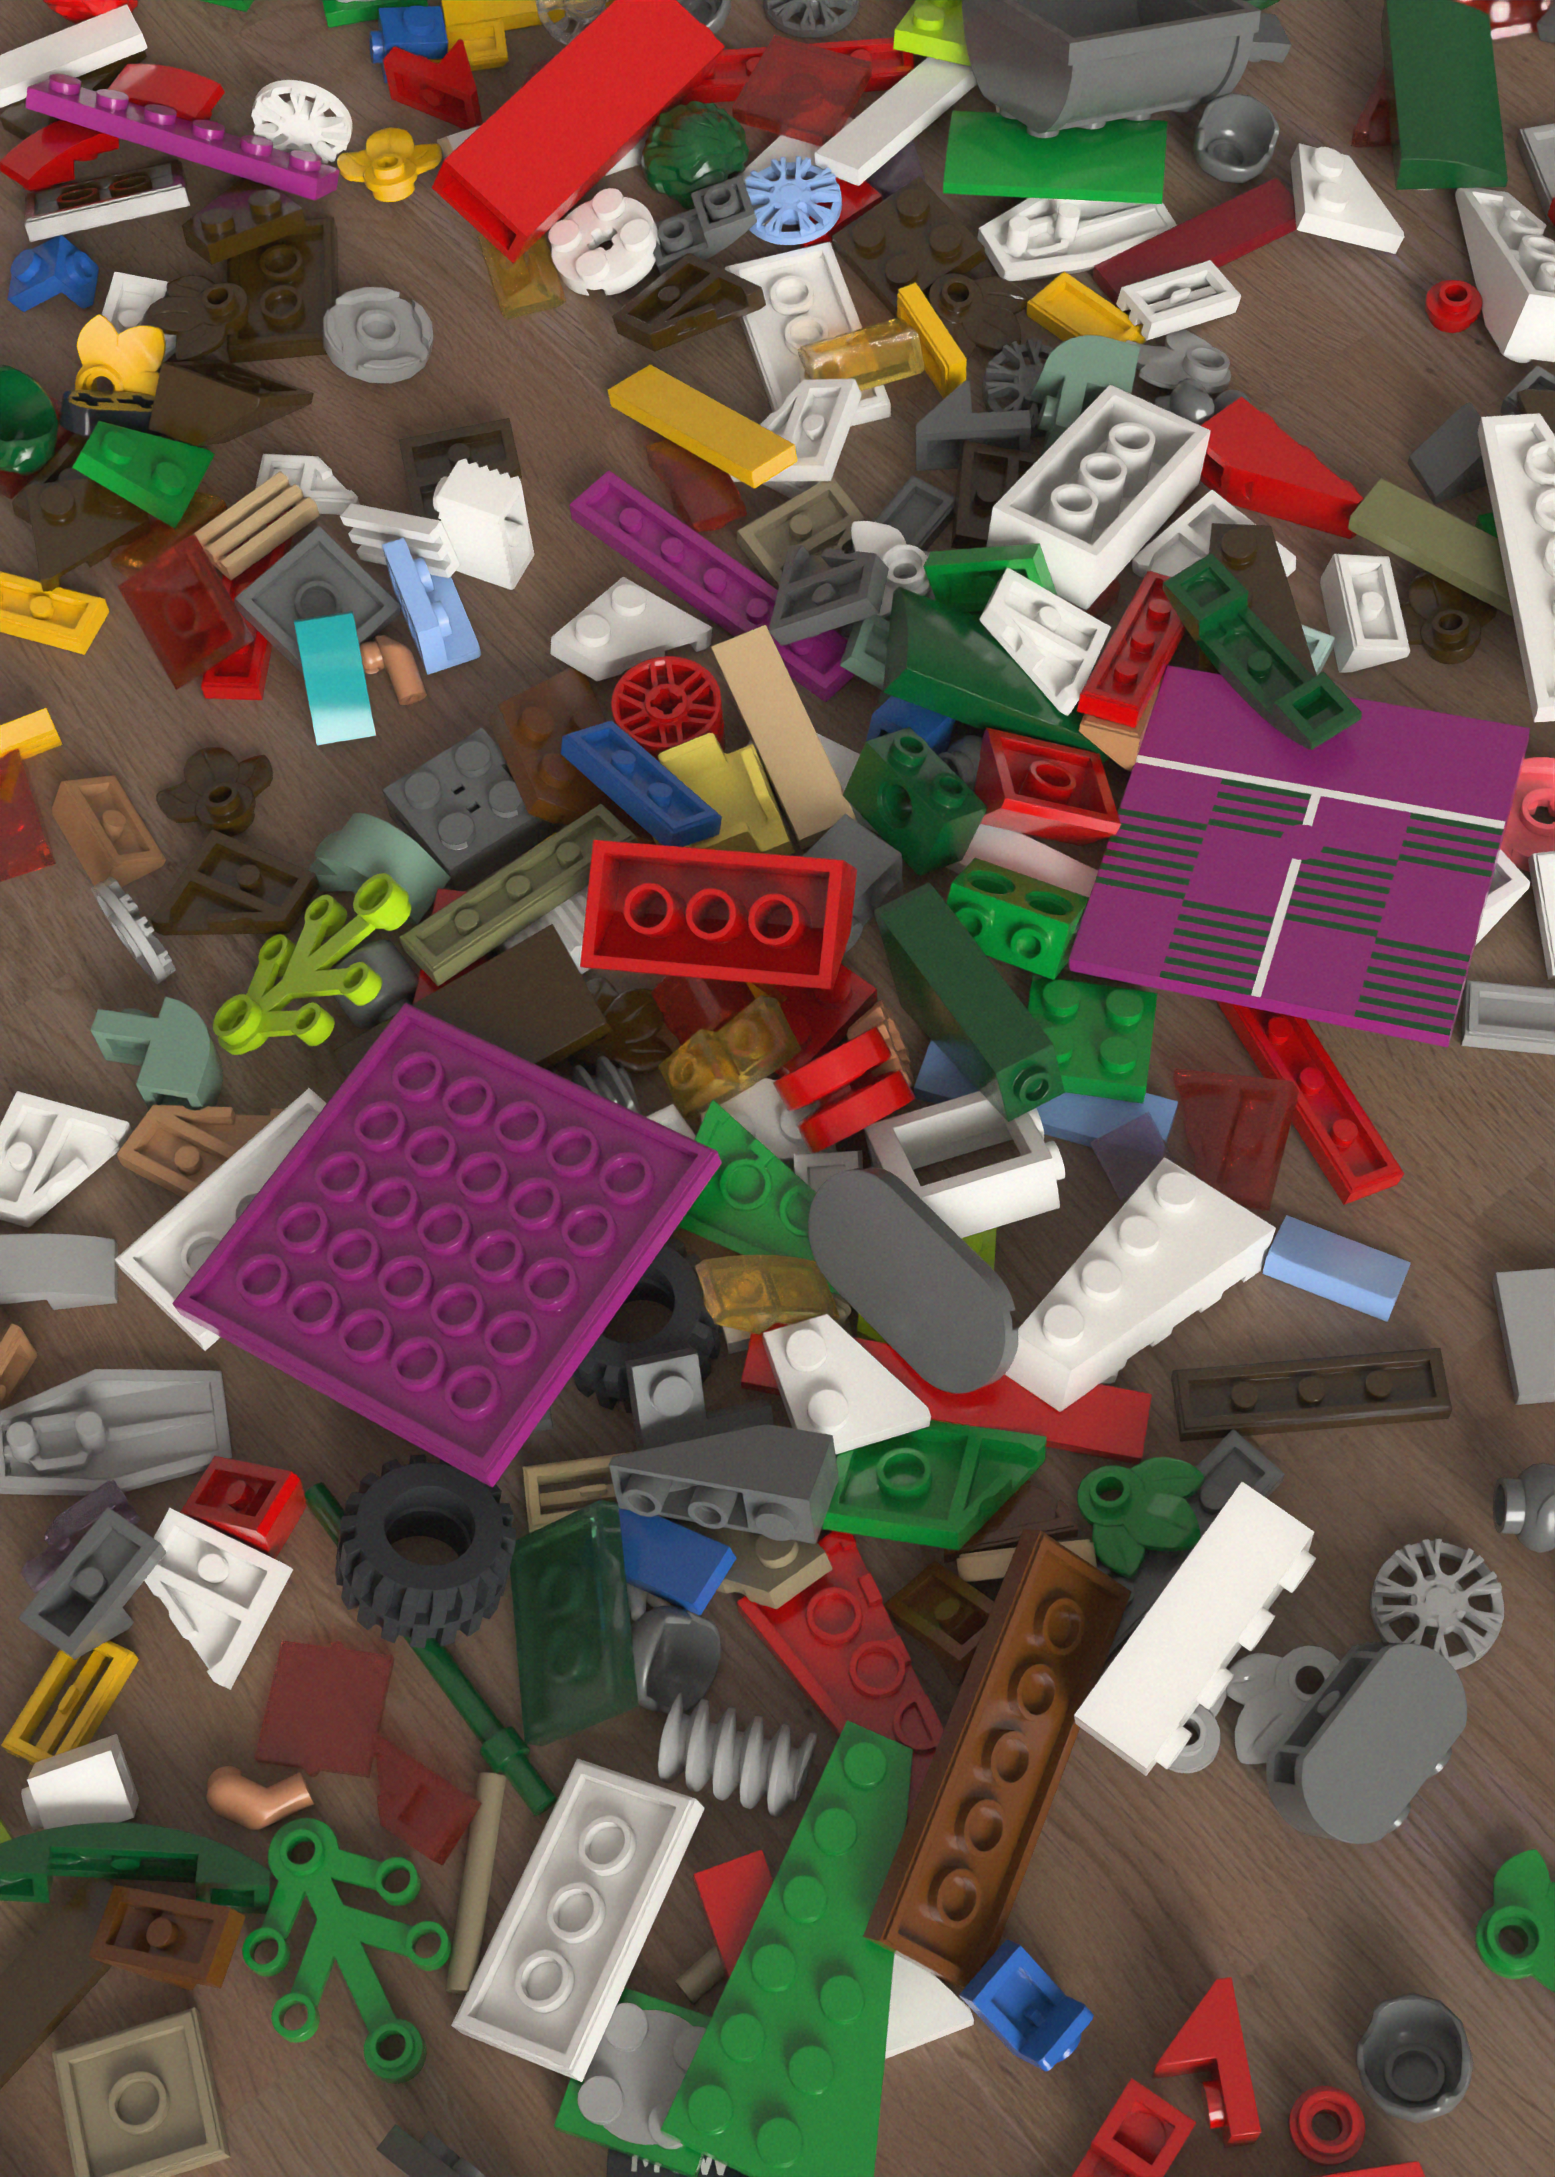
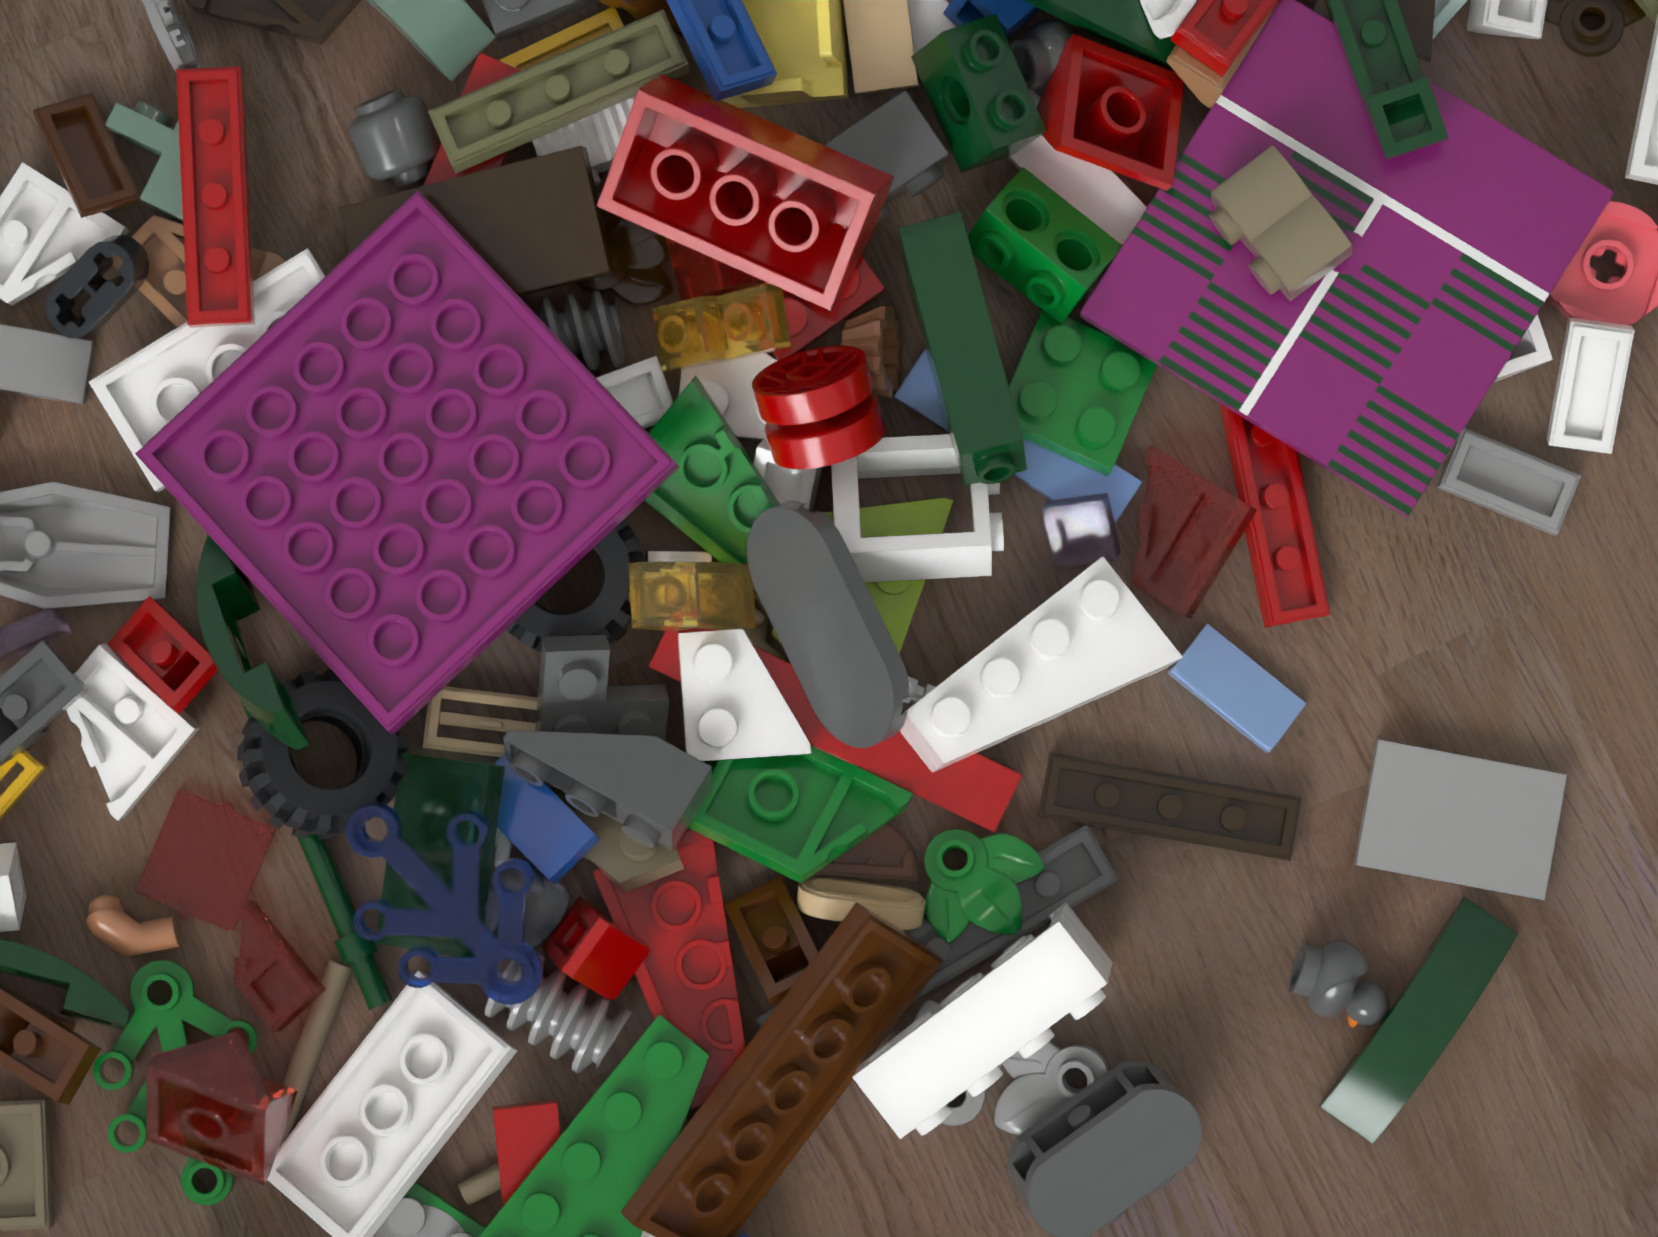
camera: 10 degrees right, 25 degrees up
lime plant [213,873,411,1055] -> none
light grey wheel [1370,1539,1504,1670] -> none
none -> reddish brown tile [33,93,141,218]
none -> black beam [45,235,149,338]
none -> clear red slope [146,1030,298,1186]
none -> red tile [176,66,255,328]
none -> dark green slope [196,535,309,750]
none -> clear blue plant [346,803,543,1005]
none -> red slope [542,896,649,1000]
none -> dark tan brick [1209,145,1352,302]

